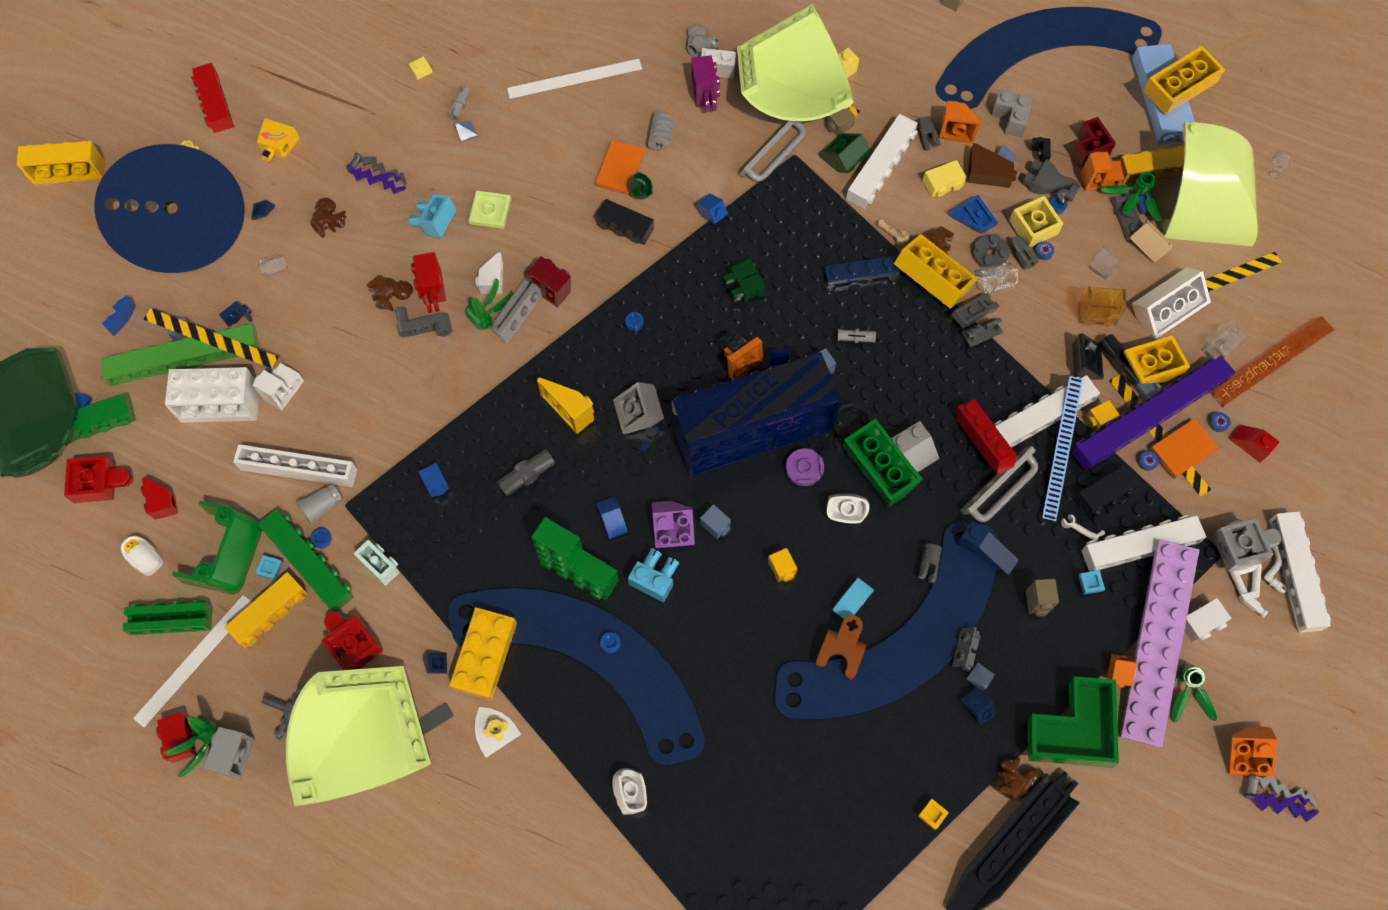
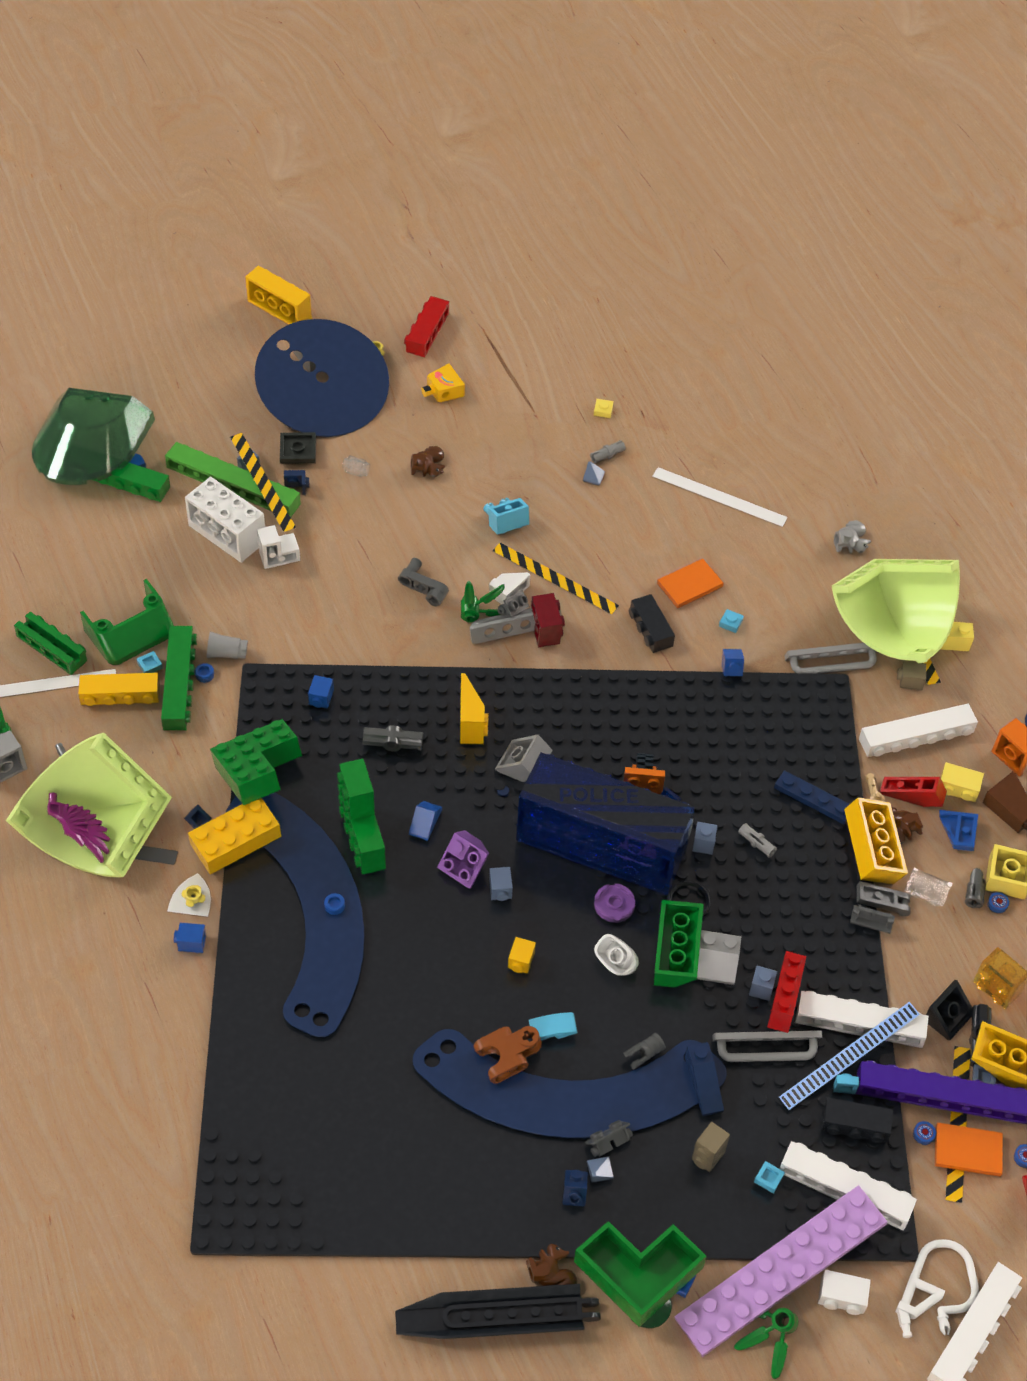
camera: 40 degrees right, 15 degrees down
red brick [64,456,132,503] -> none
blue slope [102,295,136,336] -> none
white piece [120,535,163,576] -> none
red slope [141,477,178,520] -> none
white brick [233,444,357,488] -> none
dark blue slope [251,200,275,220] -> none
red brick [321,612,383,670] -> none
piece [346,152,407,194] -> none
light aqua brick [353,540,400,586] -> none
reddish brown animal [367,275,413,311] -> none
red brick [411,252,447,313] -> none
yellowish green plate [468,190,512,229] -> none
white piece [612,768,647,814] -> none
blue tile [625,312,644,331] -> none
dark green hair [627,172,653,200] -> none
medium azure brick [628,548,679,603] -> none
light grey piece [648,110,674,150] -> none
magenta brick [691,55,720,112] -> none
white brick [701,48,736,79] -> none
dark green hips [723,259,766,303] -> none
dark green slope [818,133,871,173] -> none
dark grey hinge [917,116,941,151] -> none
yellow plate [918,799,949,830] -> none
dark grey plate [973,234,1010,270] -> none
white piece [1061,515,1105,540] -> none
yellow brick [1085,400,1120,431] -> none
orange brick [1107,654,1137,688] -> none
light grey brick [1212,518,1281,572] -> none
none -> magenta animal [47,793,110,863]
none -> blue brick [174,923,206,953]
none -> green piece [210,719,302,806]
none -> pearl dark grey plate [280,432,316,464]
none -> sticker [493,543,619,614]
none -> dark grey hinge [498,589,530,618]
none -> medium azure plate [719,609,744,633]
none -> sand blue brick [749,966,777,1001]
none -> medium azure plate [833,1074,859,1094]
none -> red slope [880,777,947,807]

